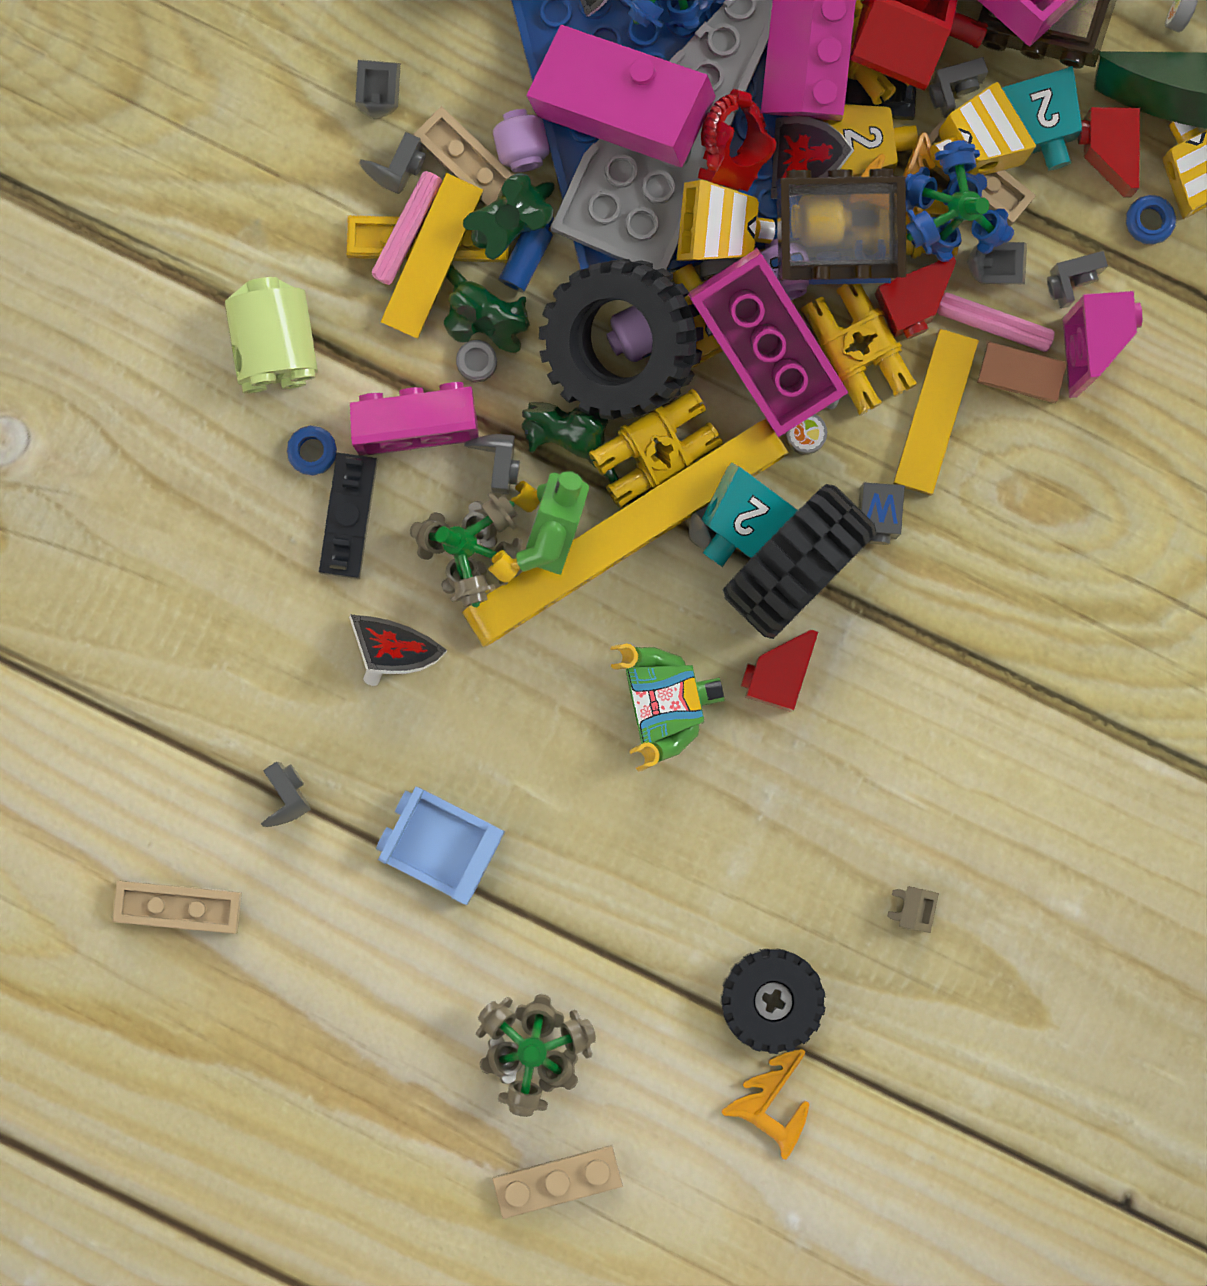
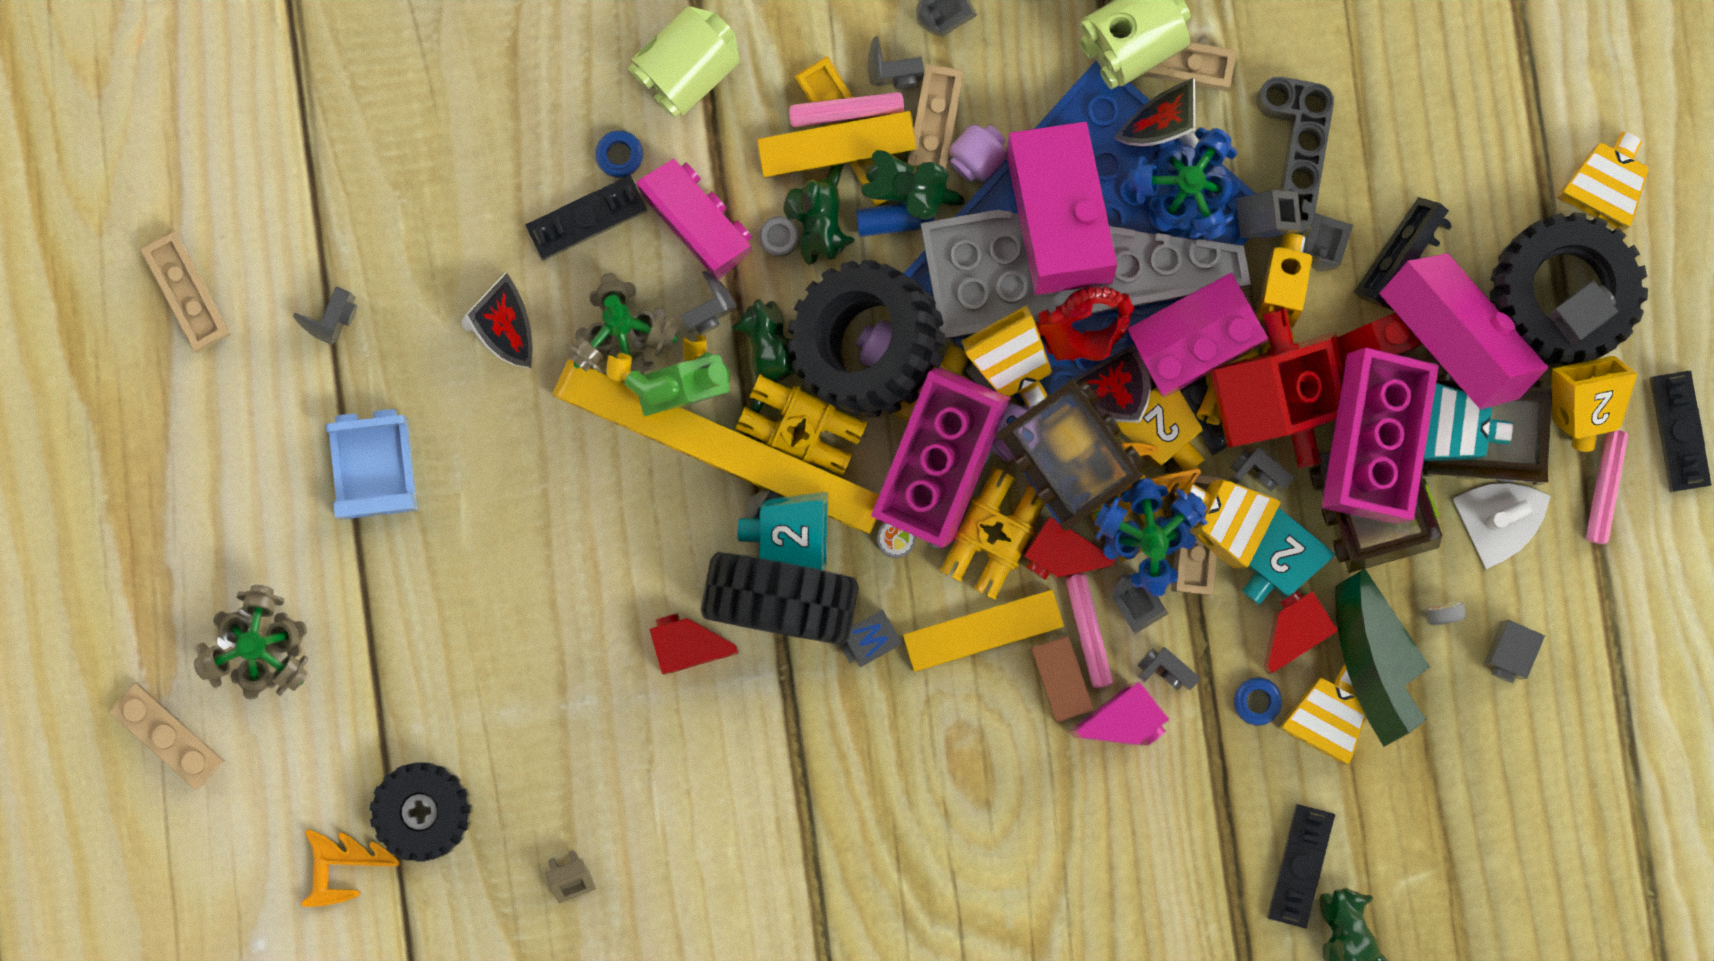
camera: 55 degrees right, 0 degrees up
torso [610,643,725,771] -> none

